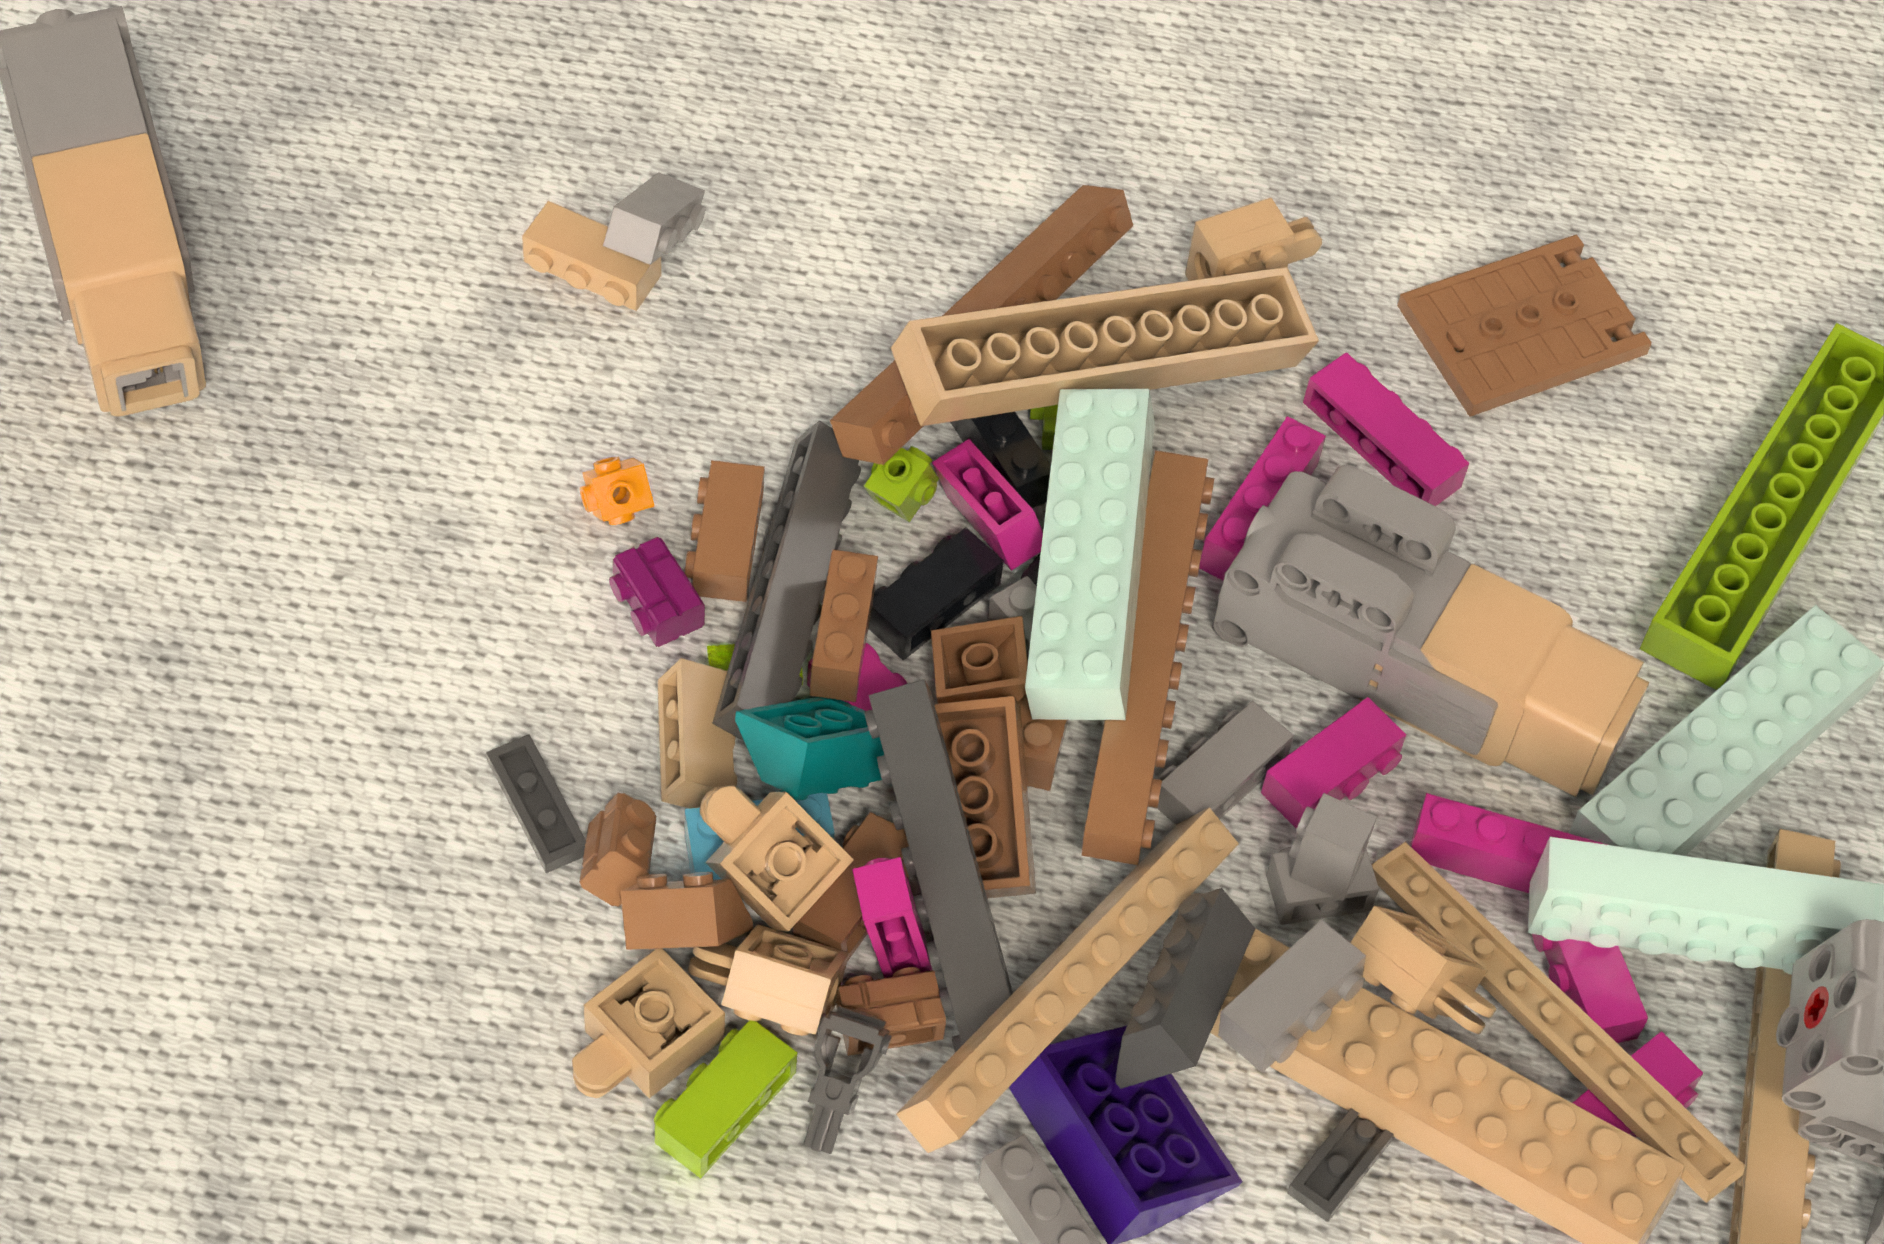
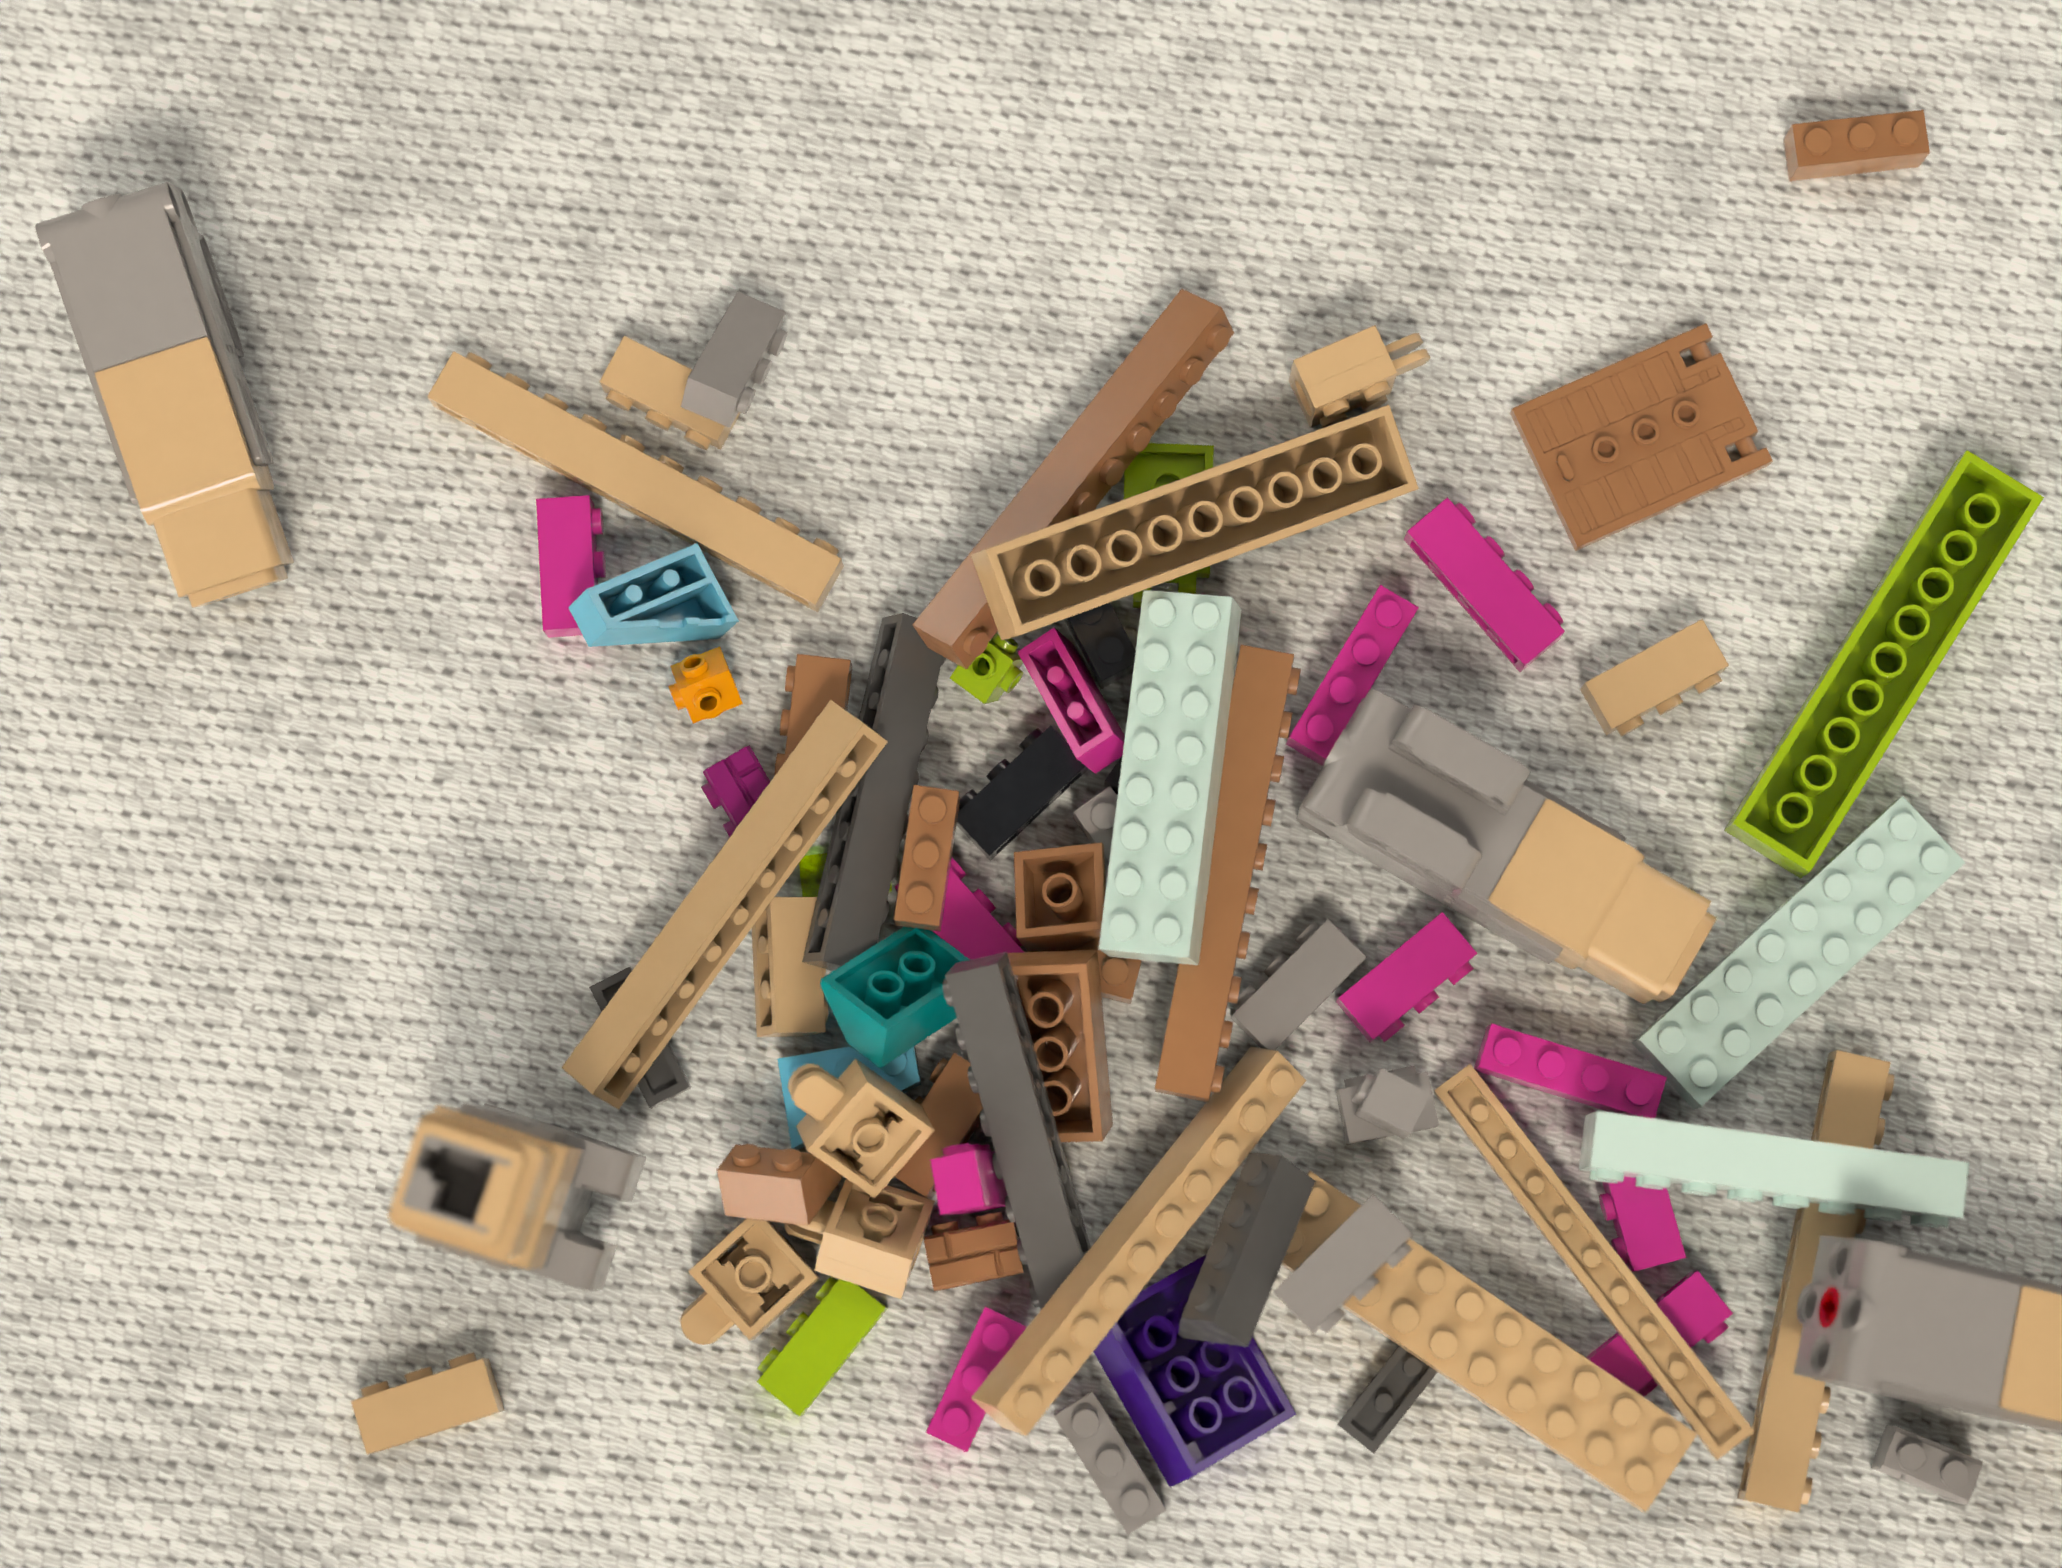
camera: 10 degrees right, 25 degrees up
medium nougat brick [579,793,657,907] -> none
dark grey piece [803,1006,892,1154] -> none
tan brick [1350,906,1496,1034] -> none
none -> tan brick [351,1352,505,1454]
none -> piece [389,1102,647,1291]
none -> tan brick [427,351,844,612]
none -> dark pink brick [536,495,606,638]
none -> tan brick [561,700,888,1109]
none -> medium azure wedge [568,543,739,647]
none -> dark pink brick [925,1307,1027,1452]
none -> tan brick [1580,619,1729,736]
none -> medium nougat brick [1783,110,1930,181]

